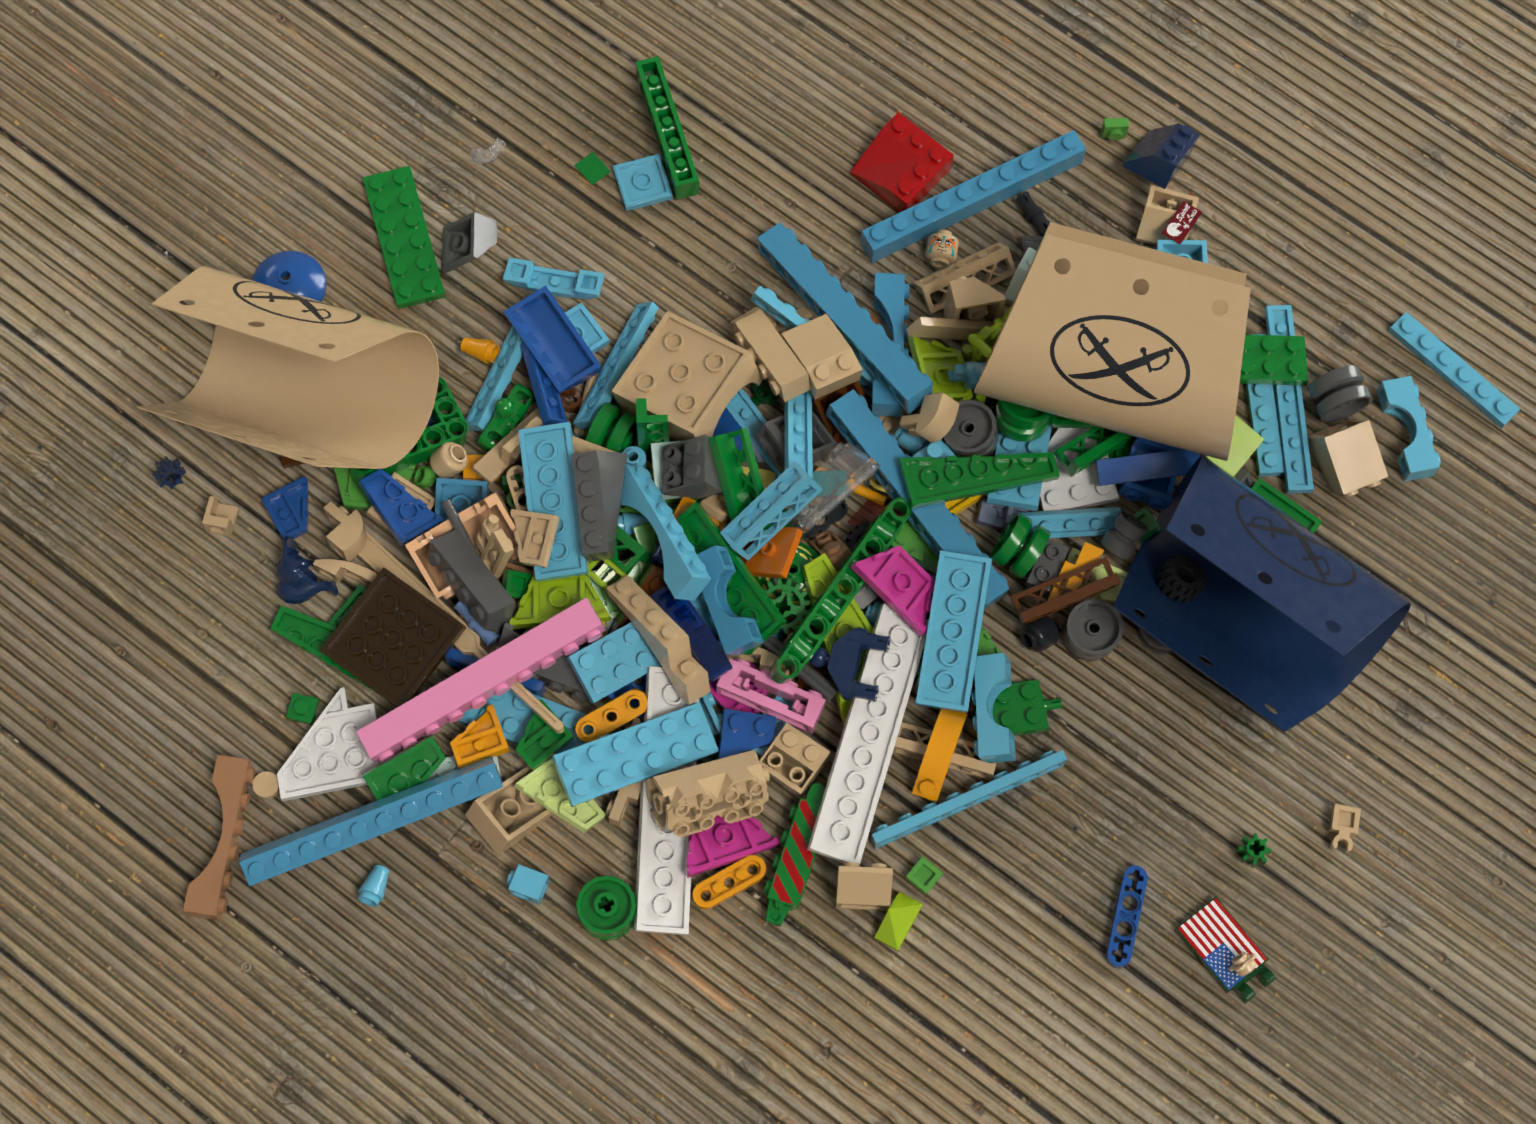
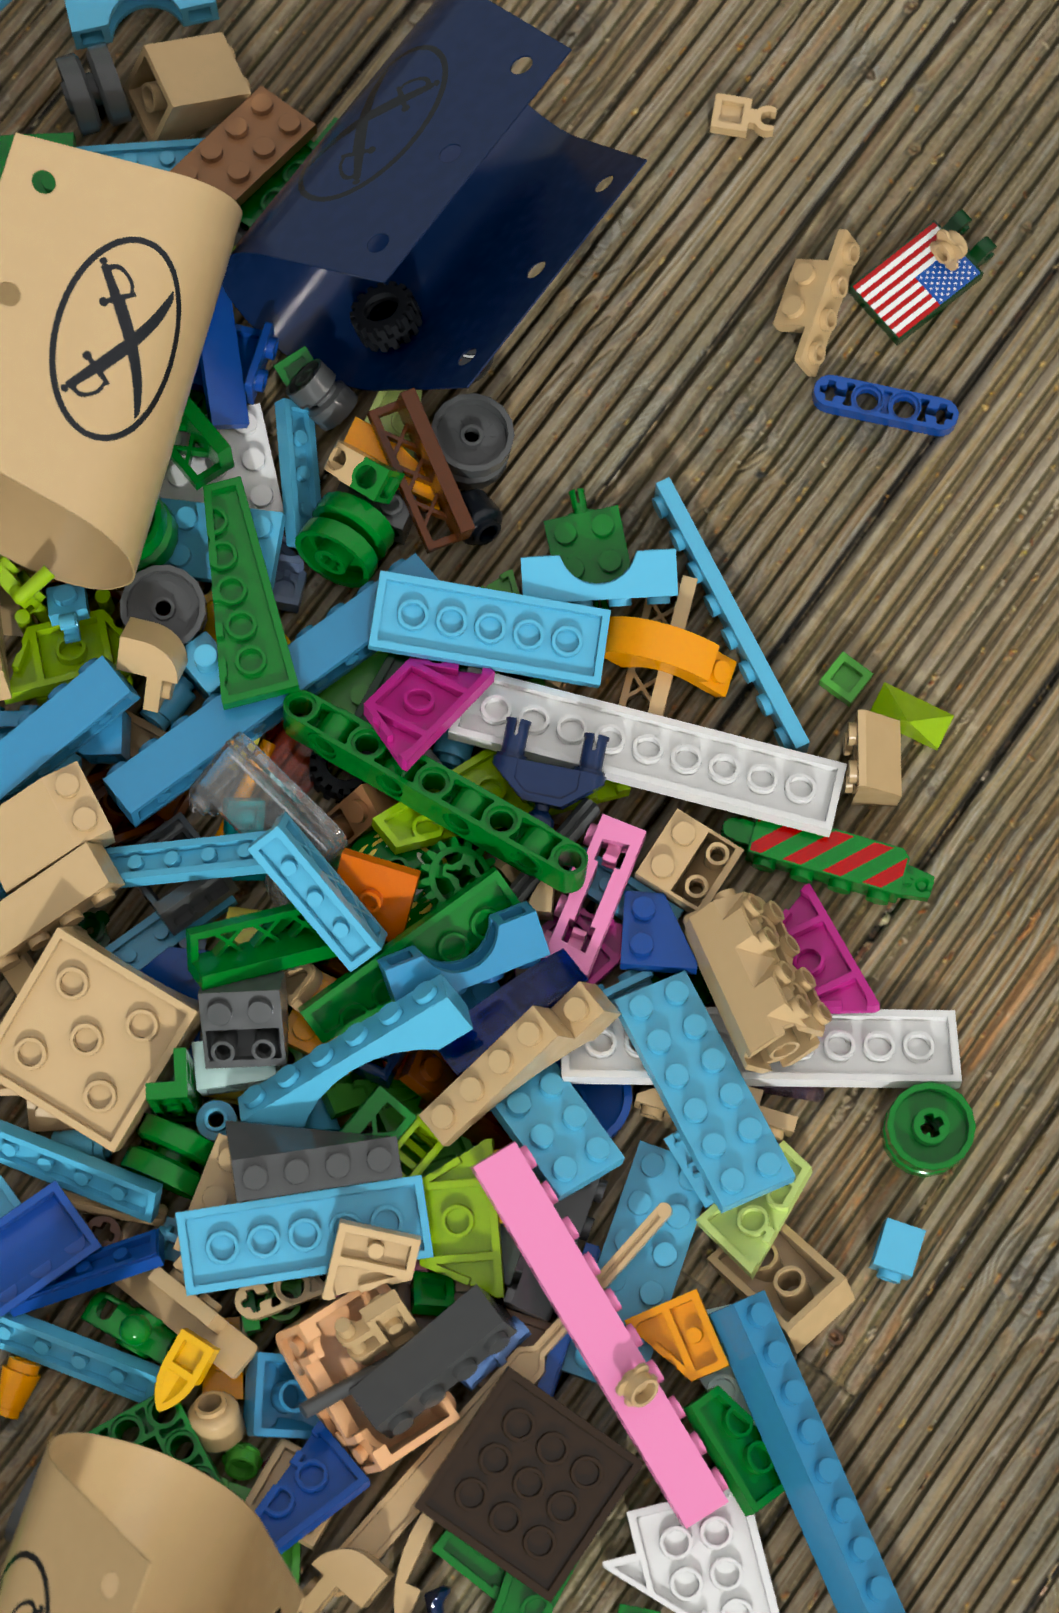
camera: 90 degrees left, 5 degrees up
medium azure cone [358,865,390,907] -> none
green wing [516,699,574,771] -> none
light orange plate [576,689,648,742] -> none
light orange plate [693,855,766,910] -> none
green gear [1236,833,1272,868] -> none
none -> yellow plate [155,1328,220,1412]
none -> medium nougat plate [170,85,317,206]
none -> green leg [323,440,405,504]
none -> tan plate [615,1363,659,1407]
none -> tan bracket [773,229,860,377]

